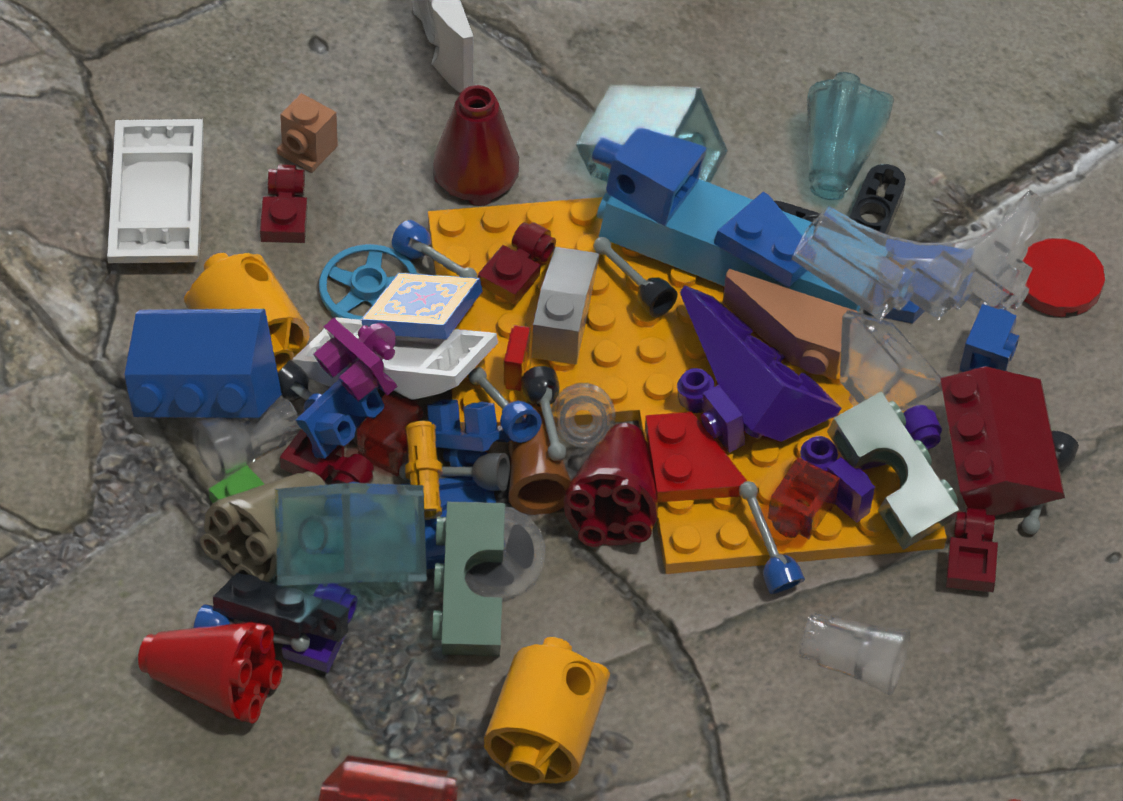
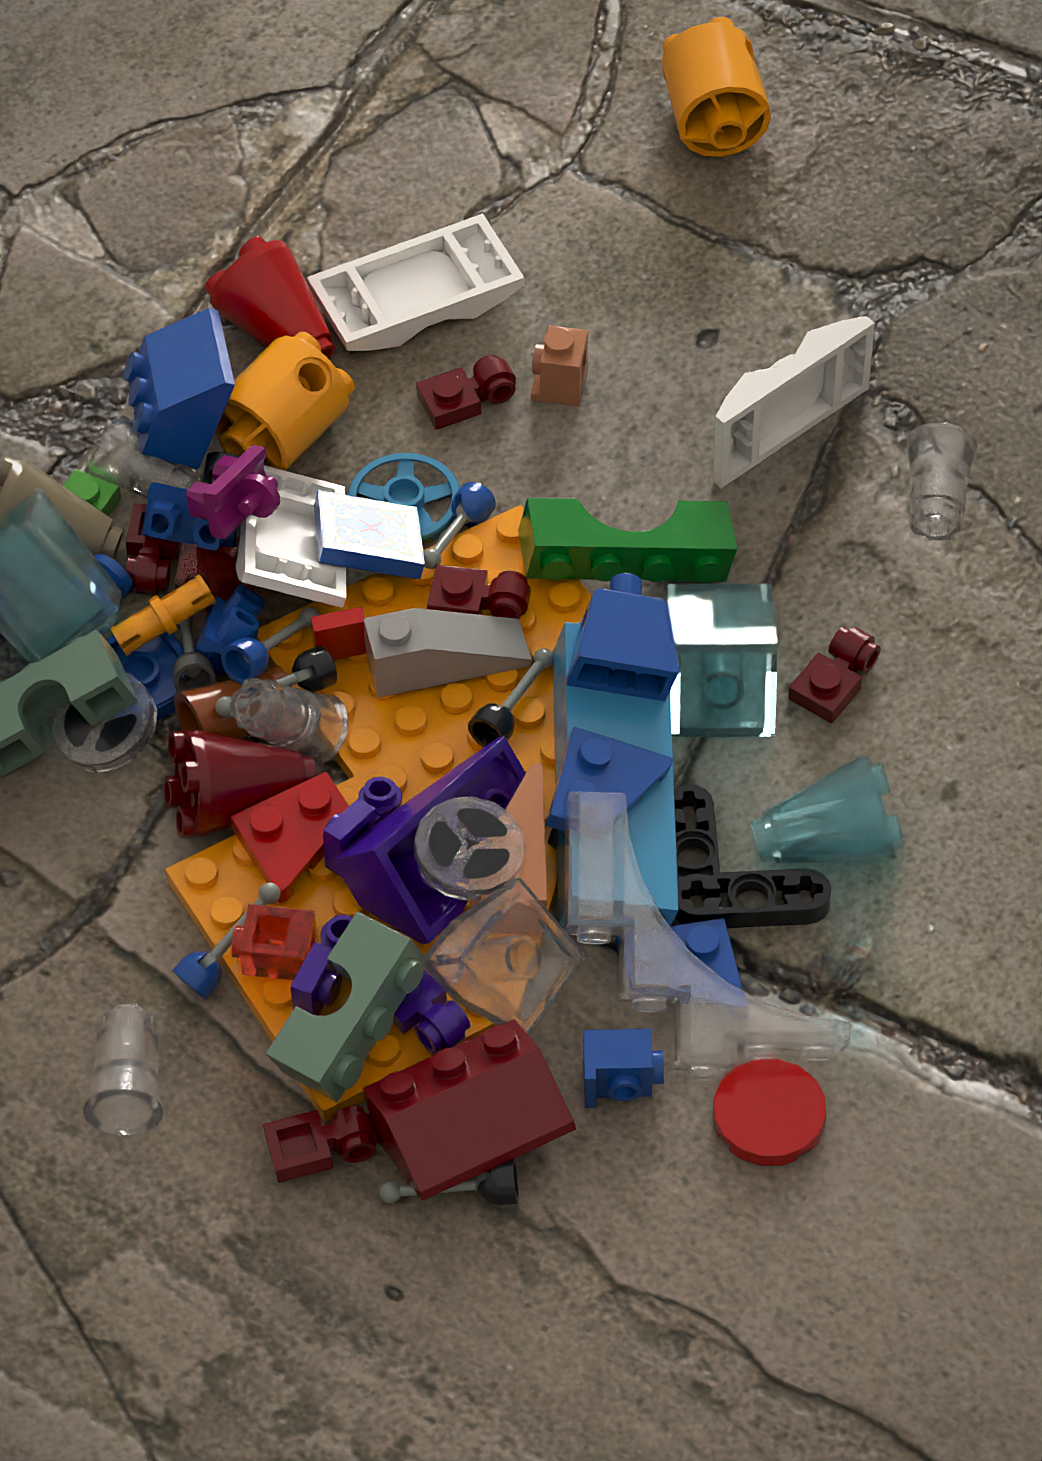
camera: 70 degrees right, 0 degrees up
dark red cone [433,85,520,206] -> none
none -> red cone [204,236,335,359]
none -> clear tile [413,797,526,901]
none -> green arch [518,497,737,583]
none -> dark red plate [788,626,881,724]

